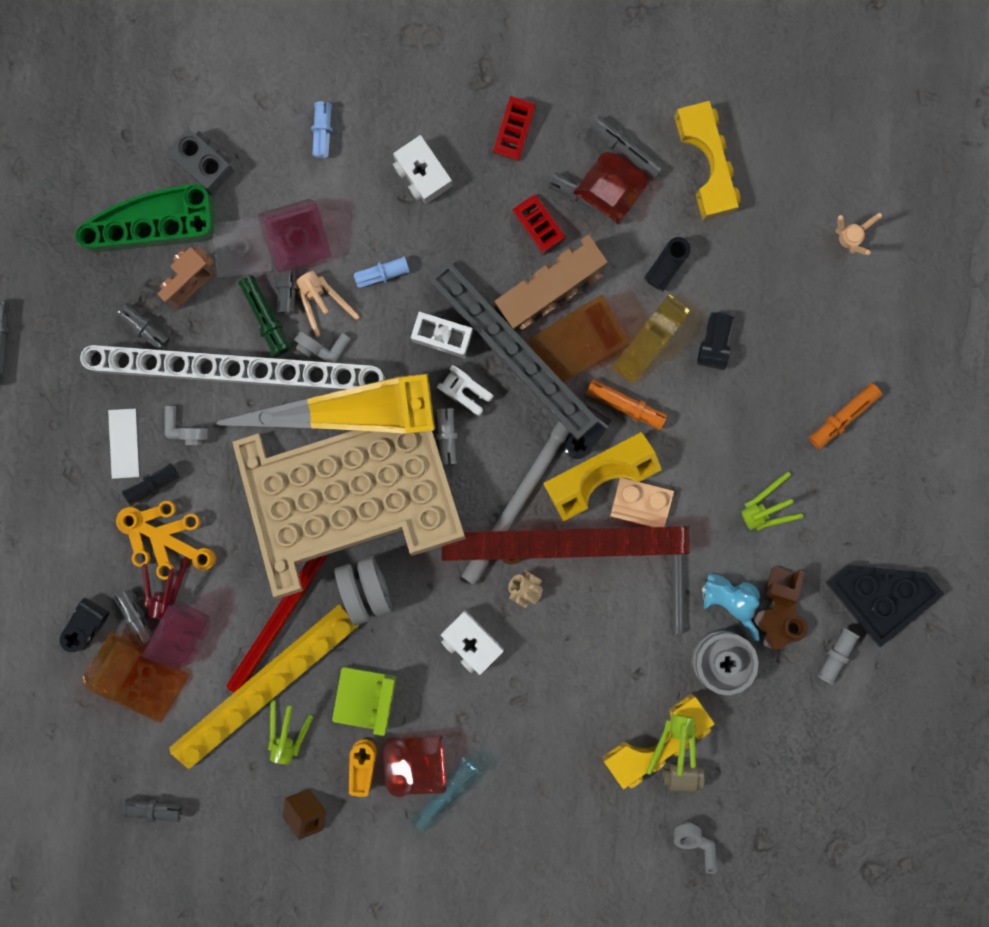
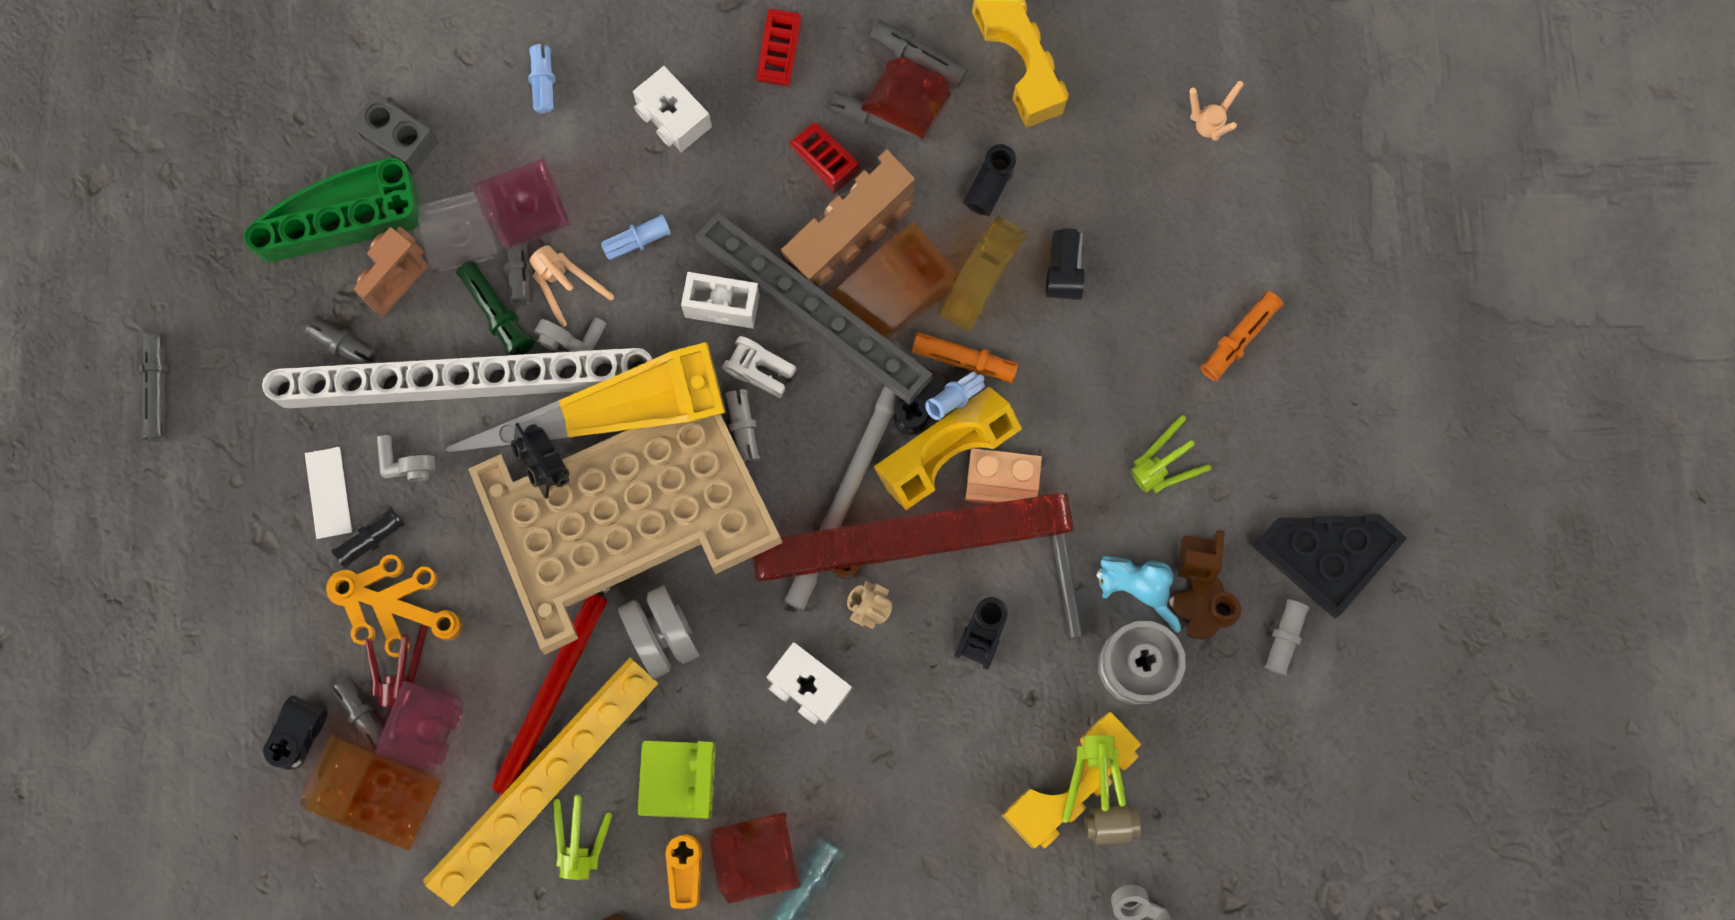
camera: 10 degrees left, 10 degrees down
none -> black hinge [511,423,570,499]
none -> light blue axle [925,371,985,420]
none -> black piece [954,597,1008,671]

